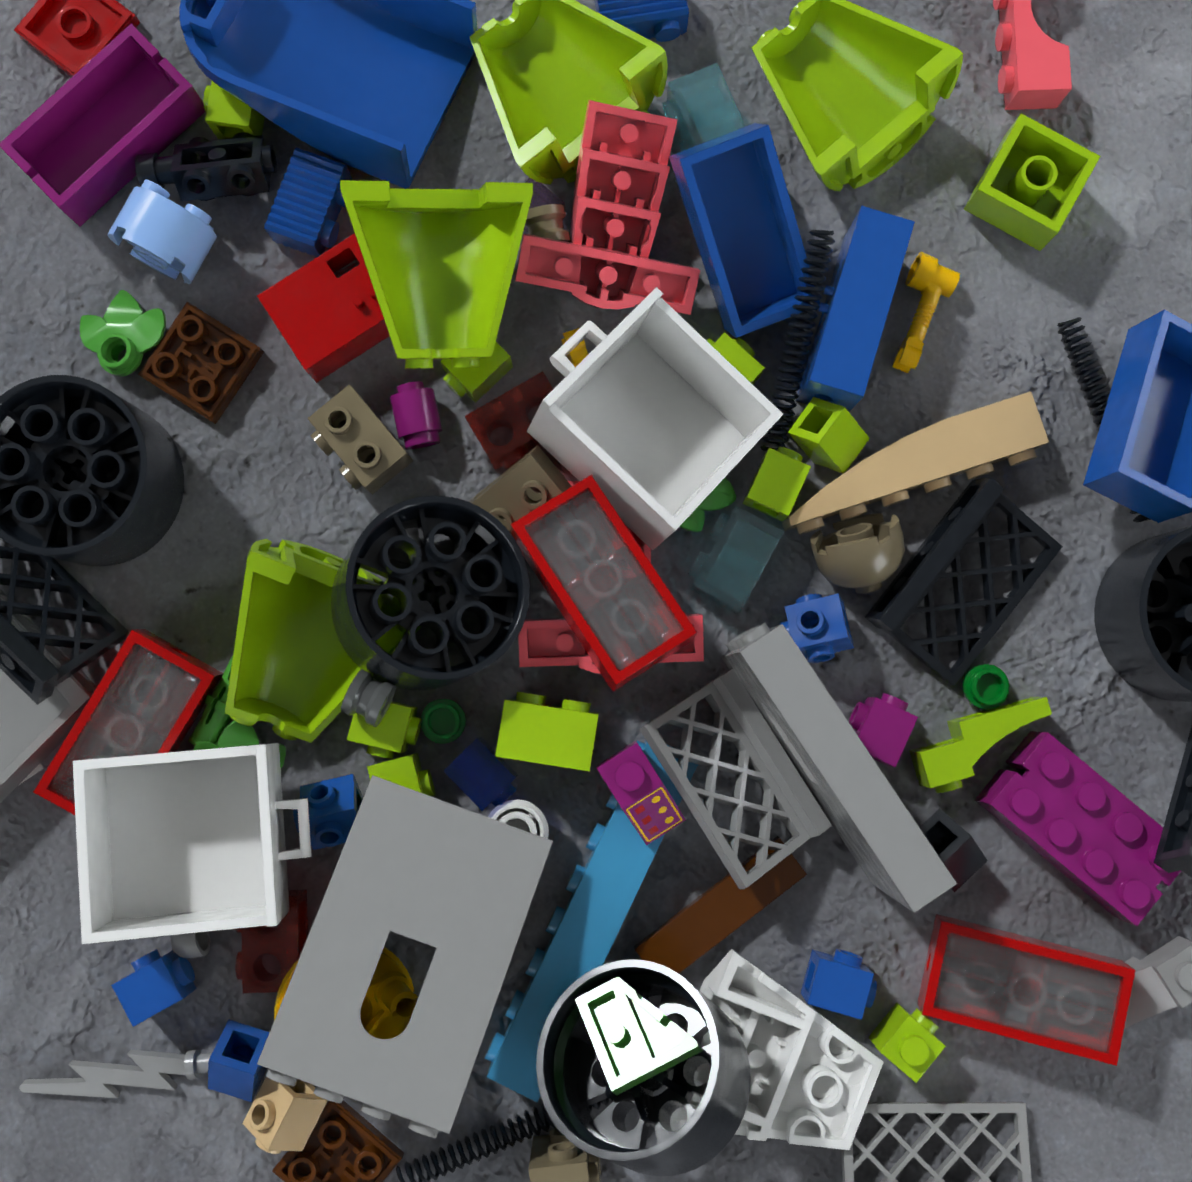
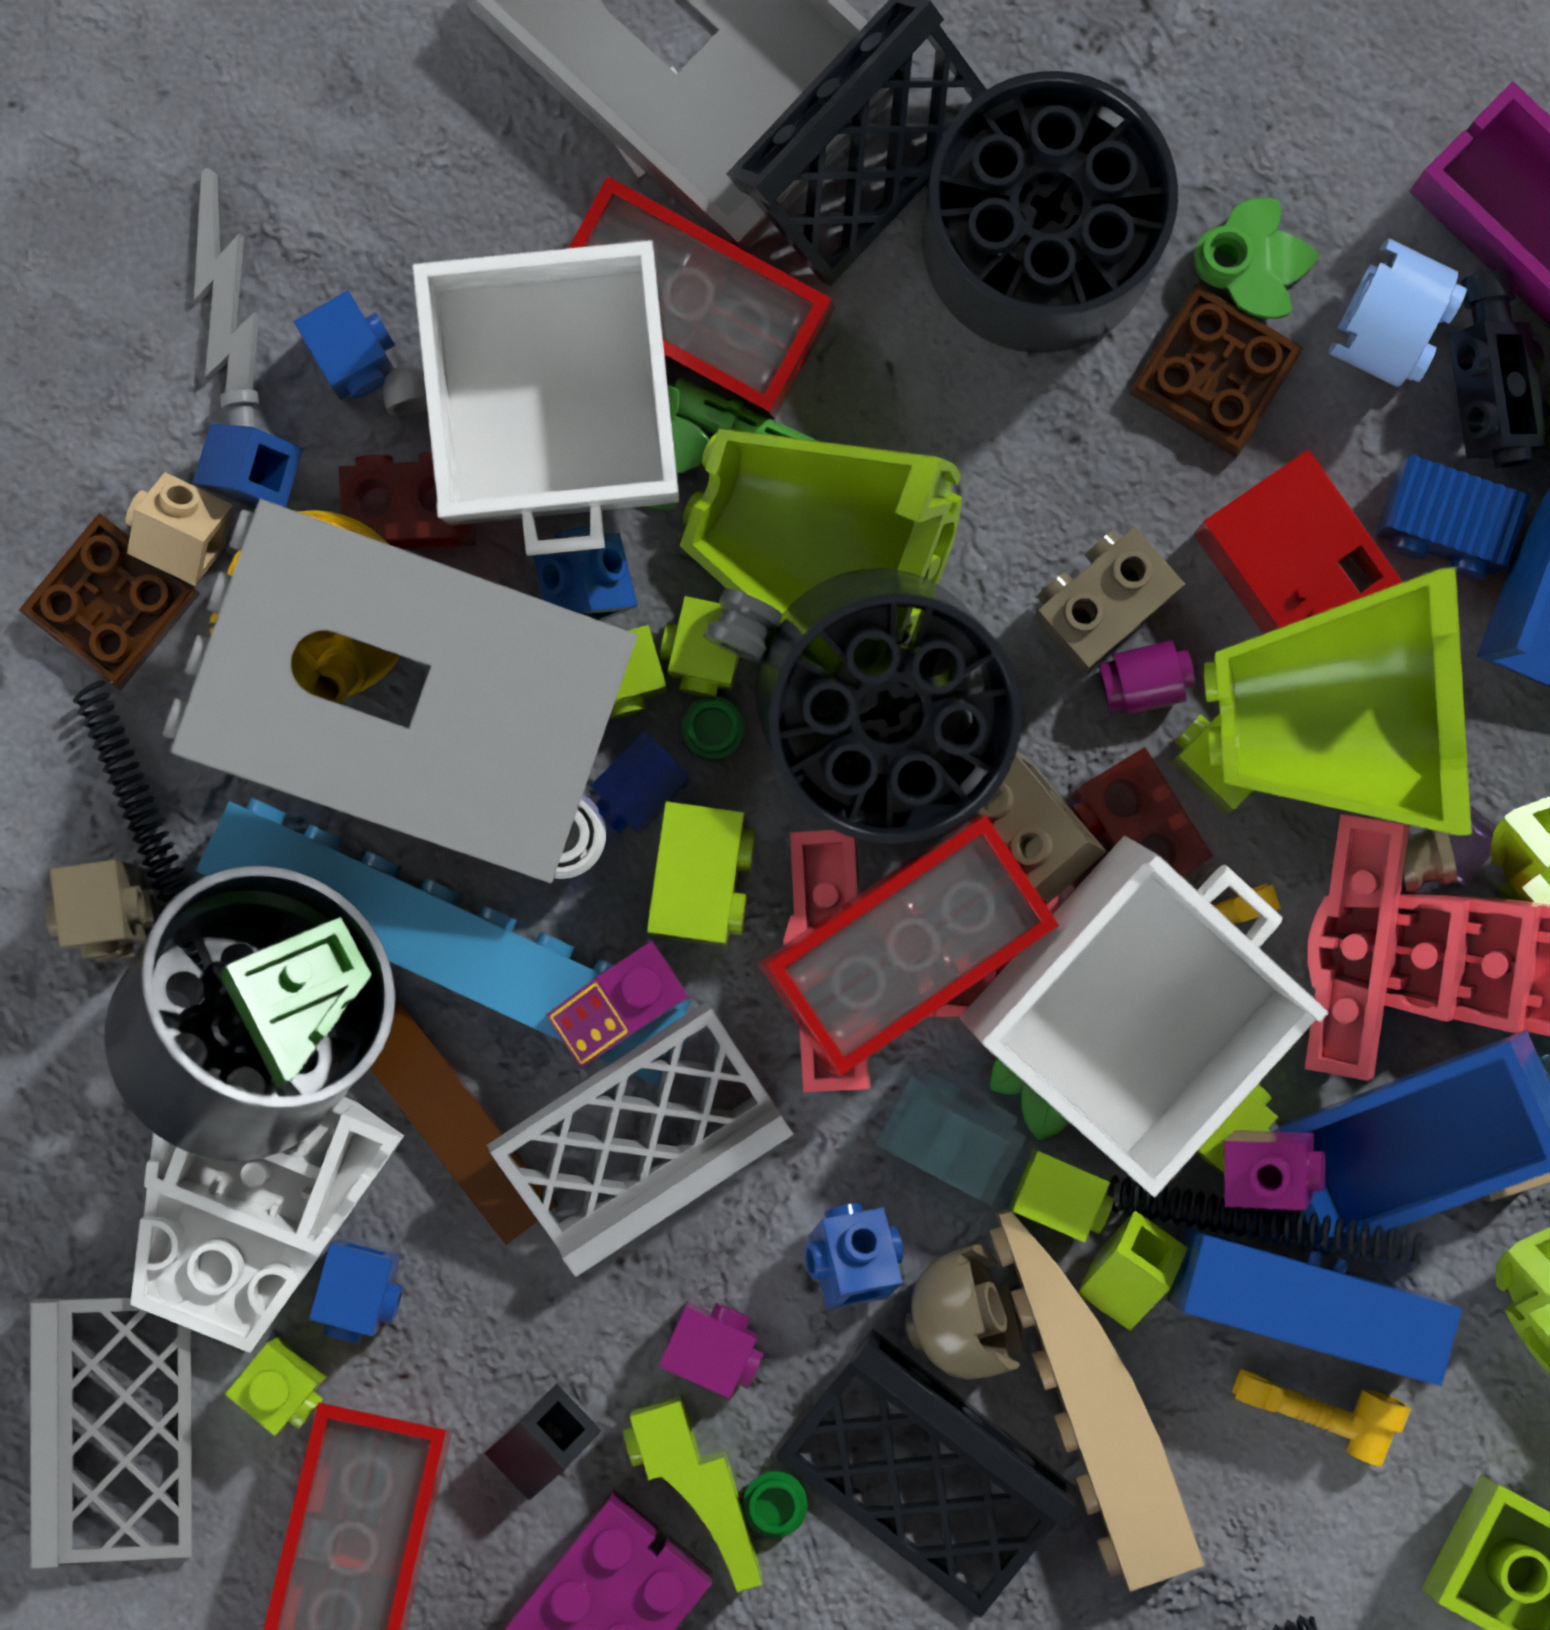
camera: 90 degrees right, 0 degrees up
light grey panel [721,622,957,913] -> none
none -> magenta brick [1225,1130,1325,1210]

